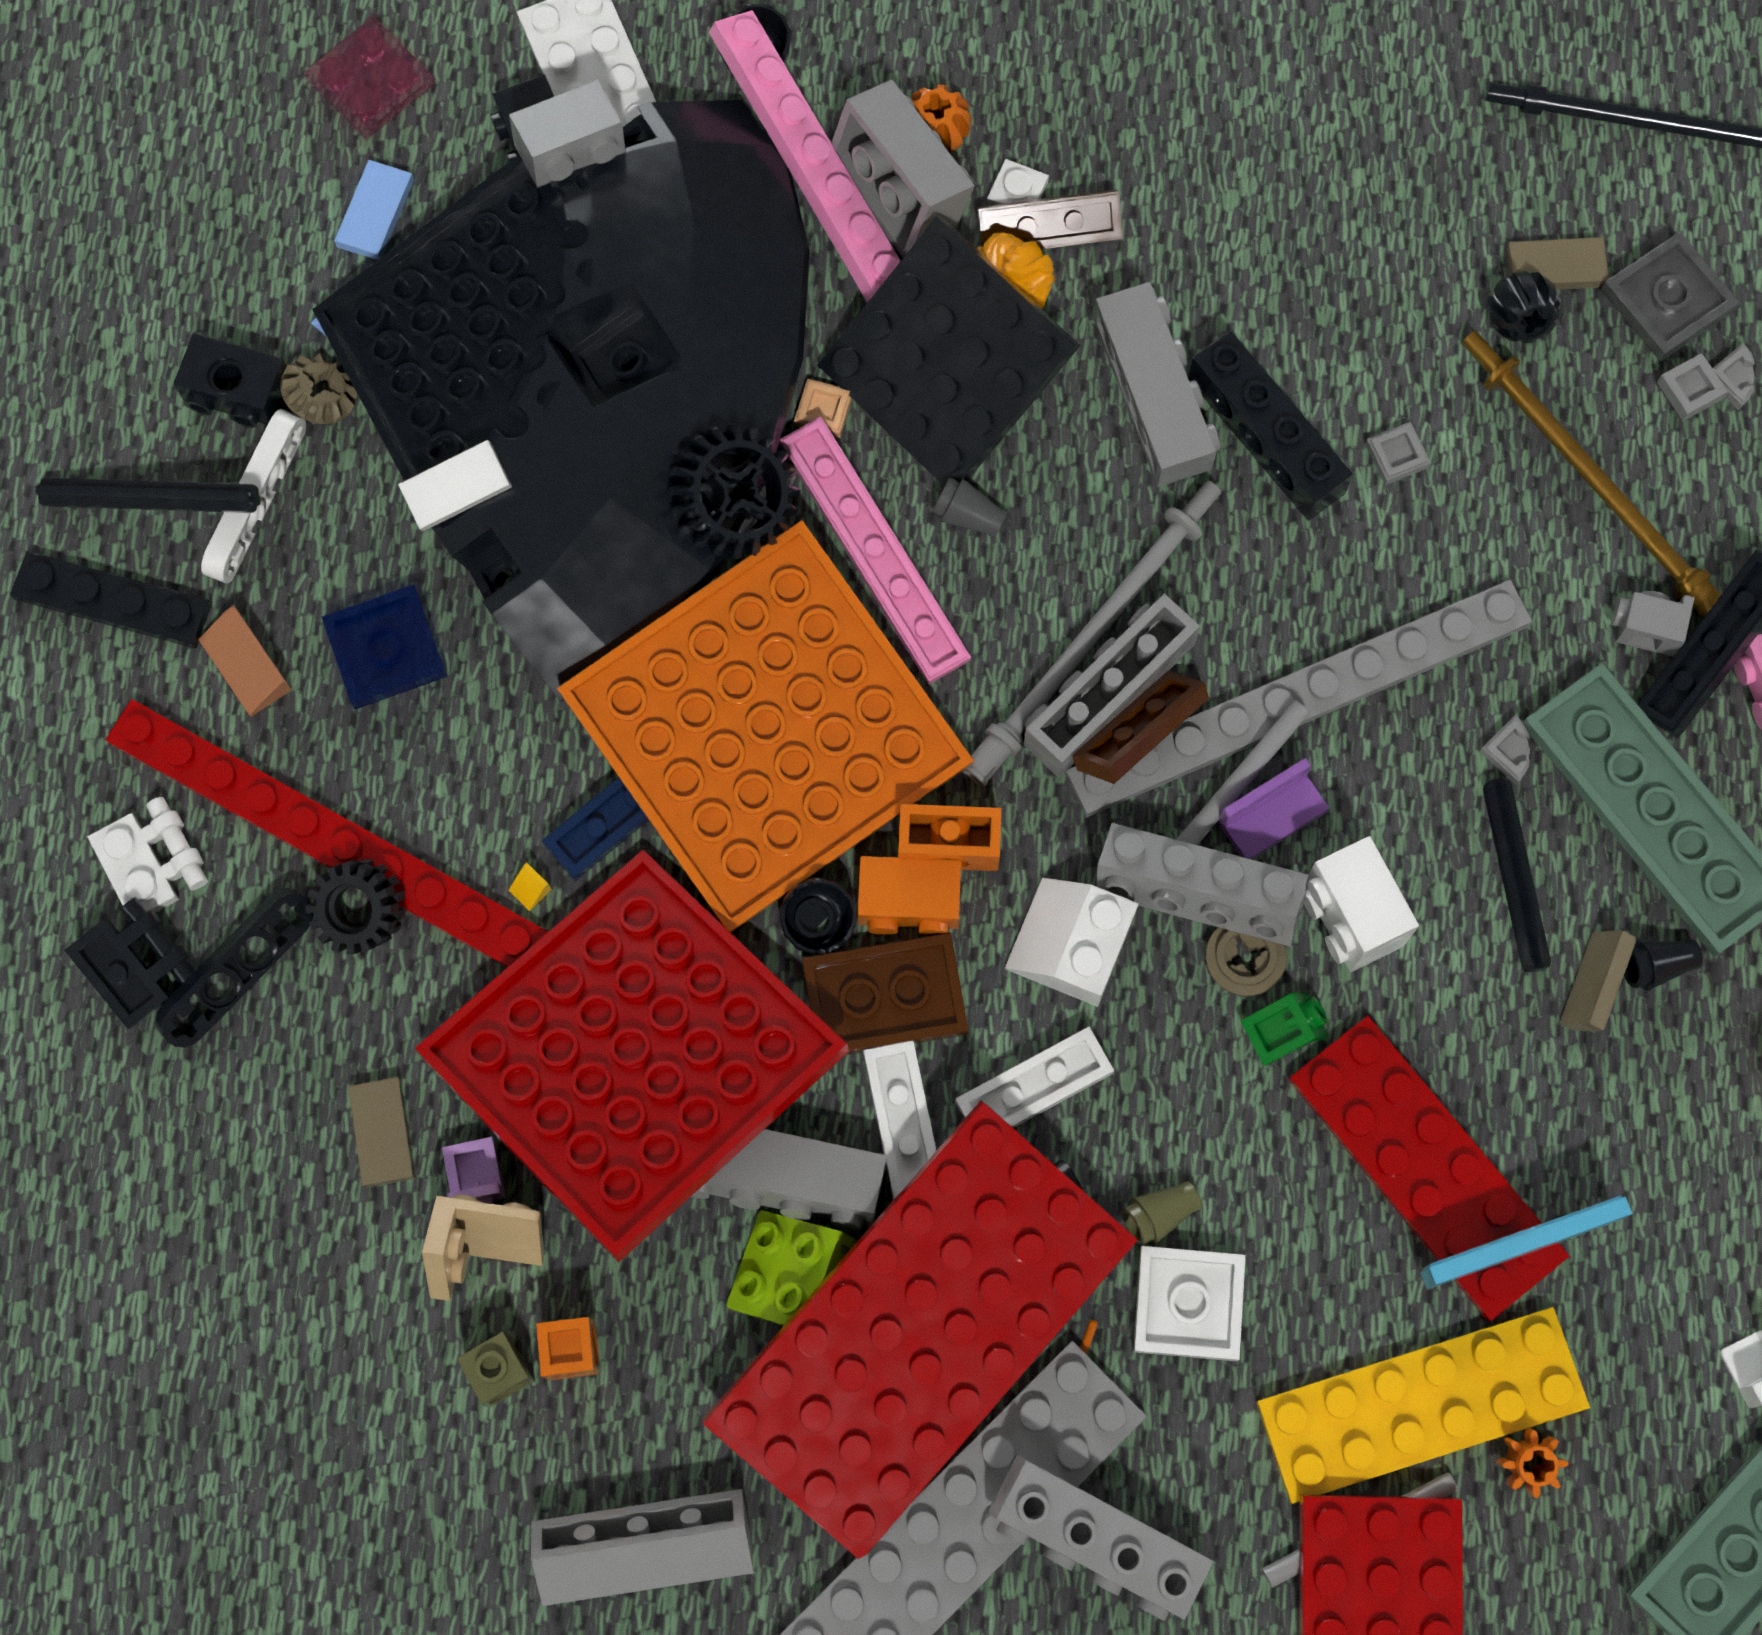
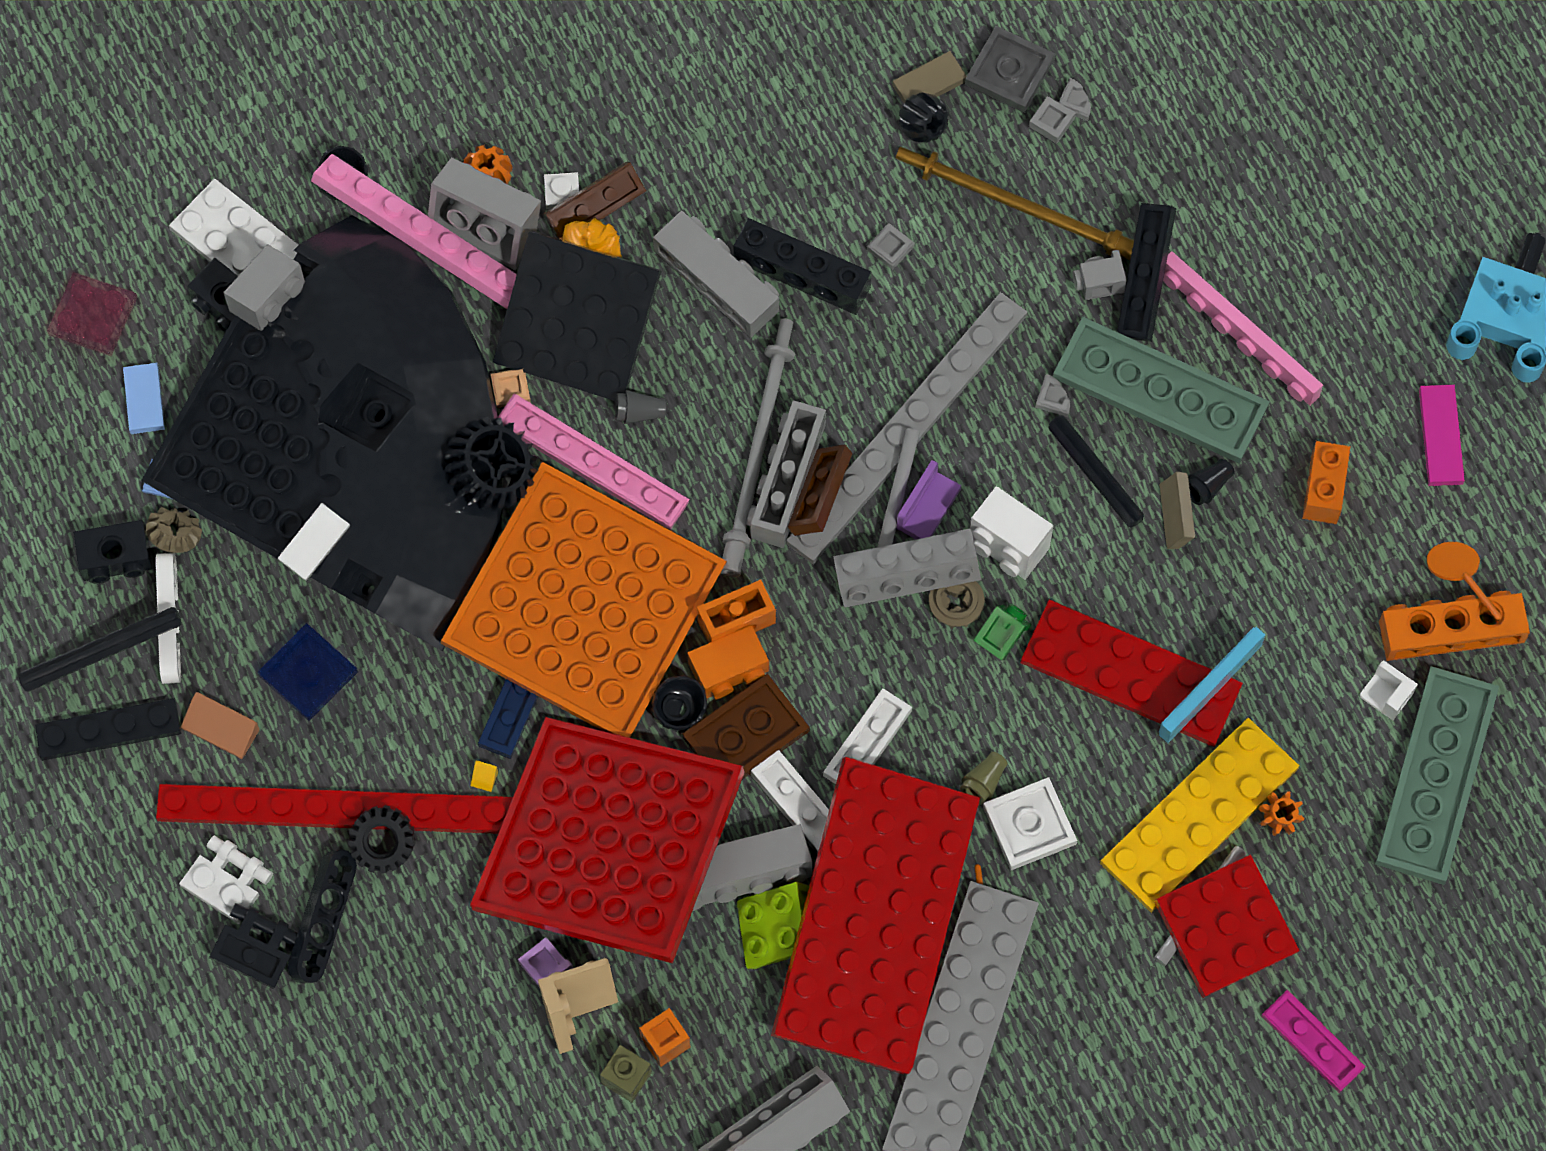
camera: 30 degrees left, 5 degrees down
dark tan tile [348,1077,416,1188] -> none
light grey brick [988,1455,1214,1621] -> none
white slope [1005,878,1139,1007] -> none

